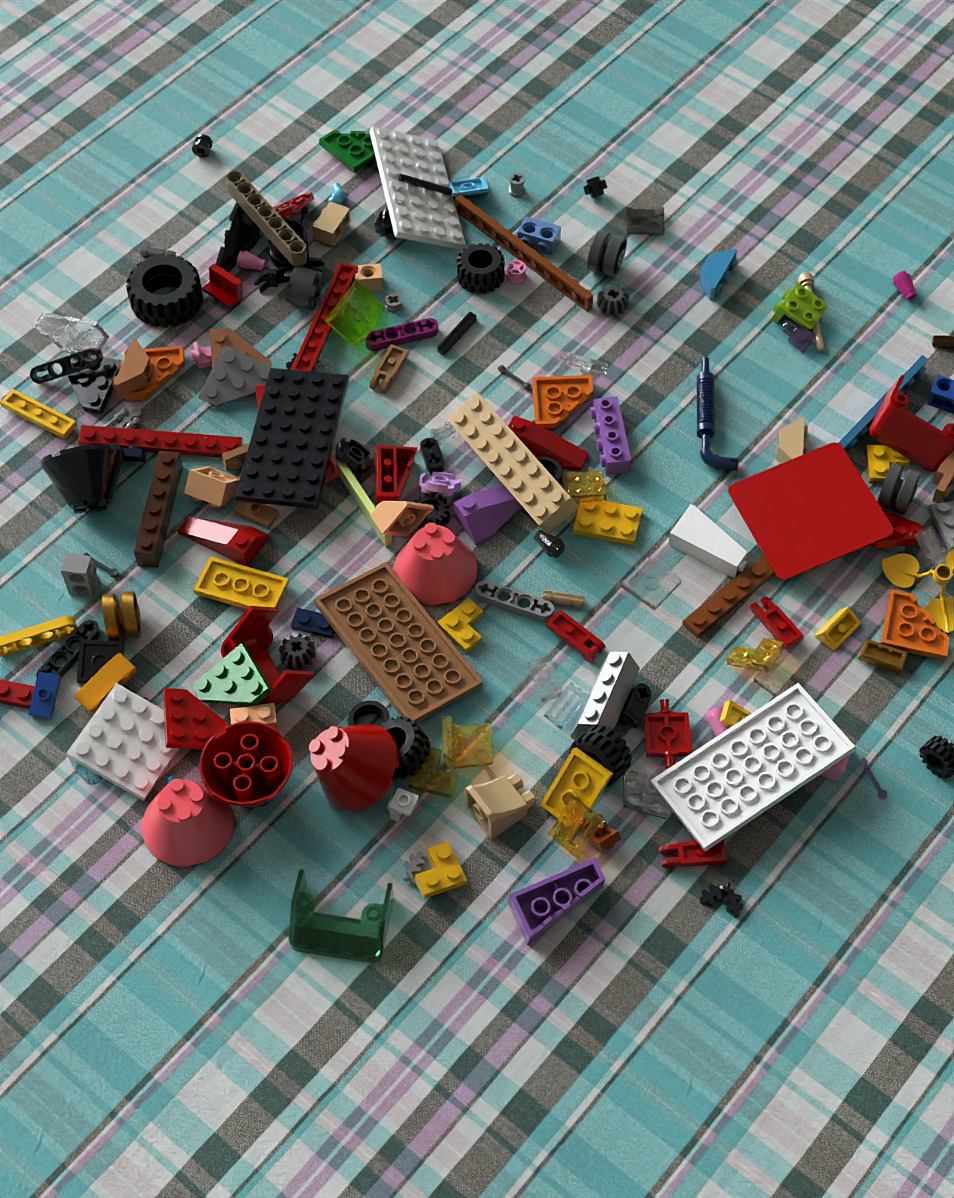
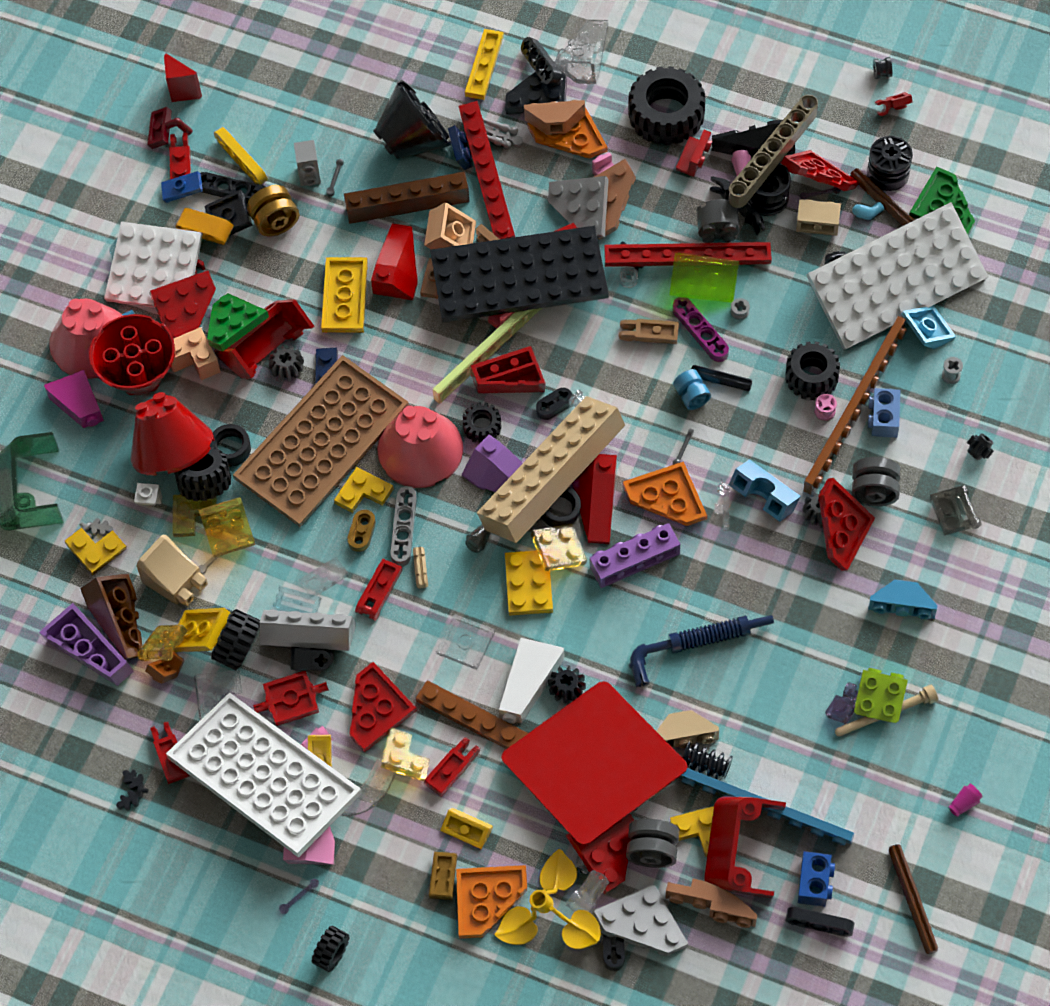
camera: 75 degrees right, 5 degrees up
light grey axle [139,245,176,258] -> none
black plate [335,438,374,475] -> none
light nougat brick [355,264,383,293] -> none
light nougat slope [370,501,434,537] -> none
black bar [398,173,452,196] -> none
lavender plate [419,472,461,497] -> none
none -> dark pink slope [44,370,104,428]
none -> reddish brown wedge [80,574,144,660]
none -> pearl gold plate [348,510,376,552]
none -> red plate [350,662,417,753]
none -> black gear [548,665,586,704]
none -> dark azure wheel [673,369,711,410]
none -> black piece [682,741,733,780]
none -> dark azure arch [728,459,801,522]
none -> red plate [818,478,875,571]
none -> reddish brown axle [850,168,914,226]
none -> black wheel [867,136,913,191]
none -> red plate [875,92,913,116]

